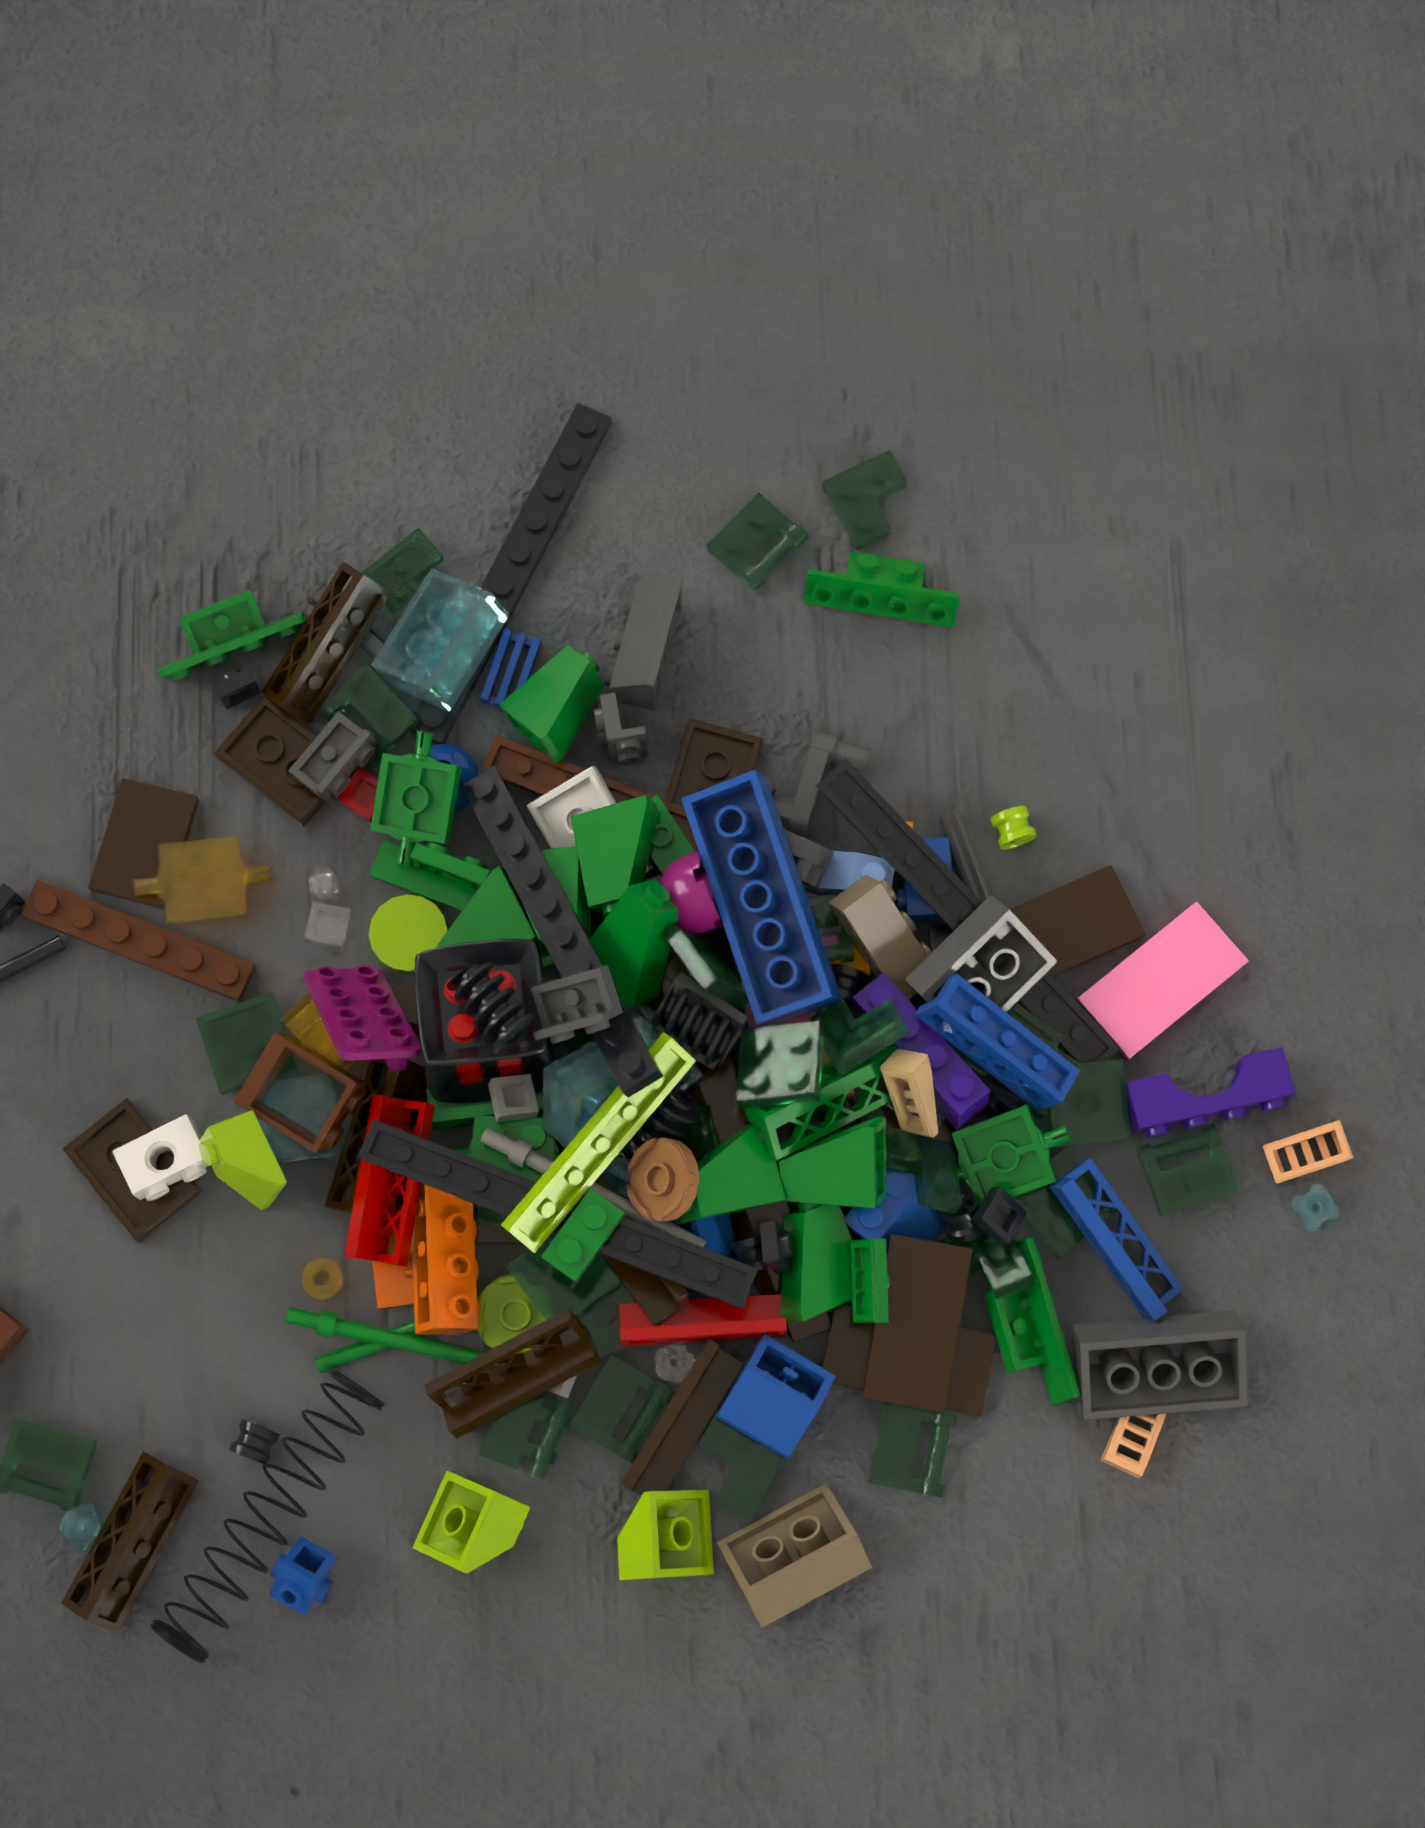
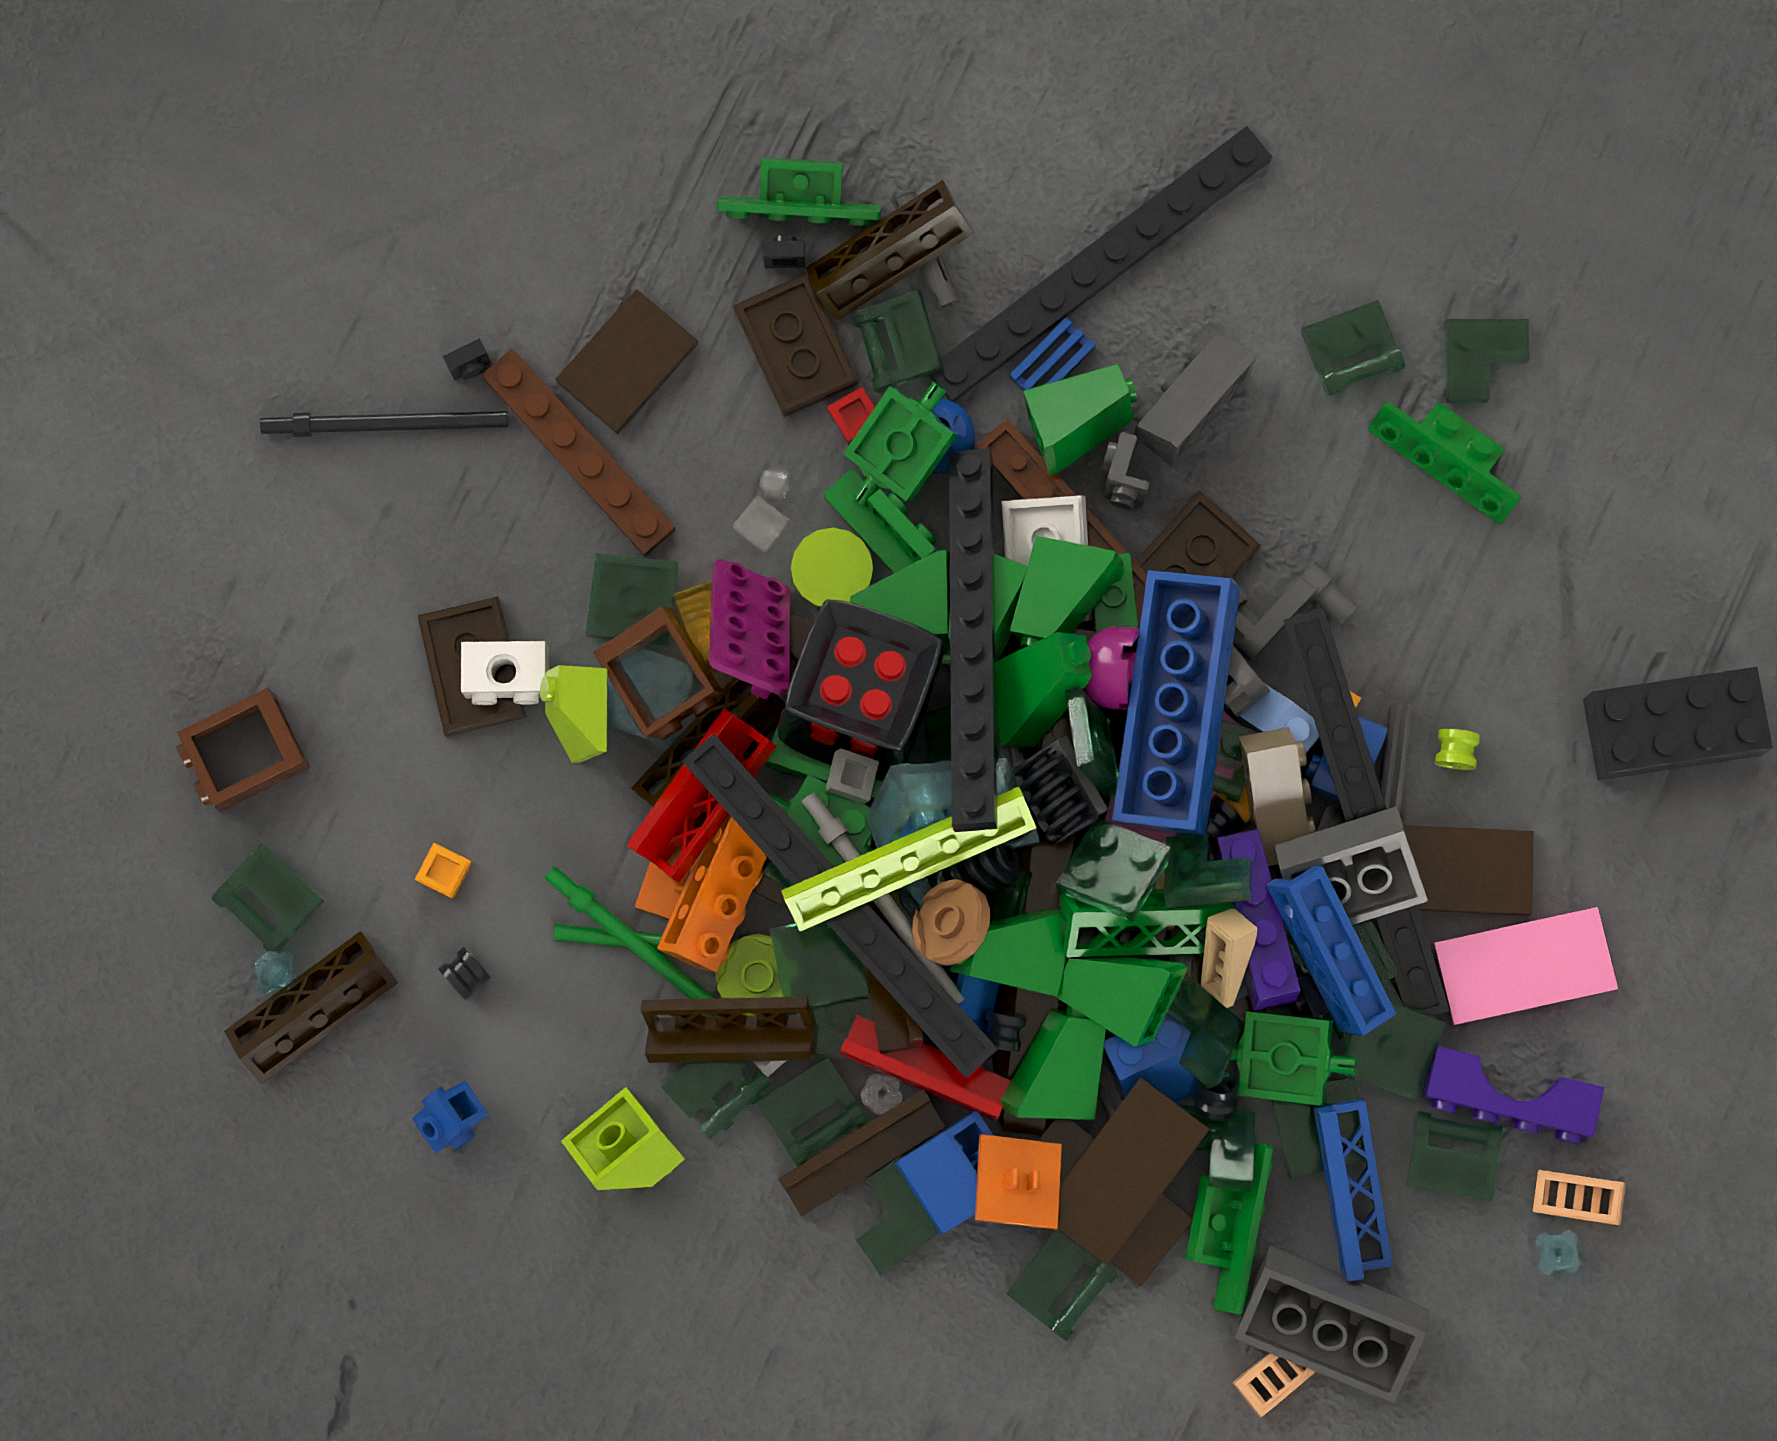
camera: 30 degrees right, 5 degrees up
clear yellow plate [133,836,271,924] -> none
black piece [150,1368,385,1663] -> none
dark grey bracket [289,711,376,803] -> none
clear yellow plate [302,1258,343,1300] -> none
clear green plate [362,528,444,635] -> none
clear light blue brick [371,568,509,712] -> none
black piece [447,961,534,1055] -> none
dark grey bracket [531,965,623,1044] -> none
green plate [541,1188,625,1283] -> none
lime slope [617,1490,714,1580] -> none
dark tan slope [717,1483,872,1628] -> none
black plate [759,1220,796,1274] -> none
green plate [850,1239,890,1323] -> none
black plate [972,1187,1027,1245] -> none
none -> light orange tile [415,843,472,899]
none -> orange piece [975,1134,1062,1230]
none -> black brick [1583,666,1773,781]

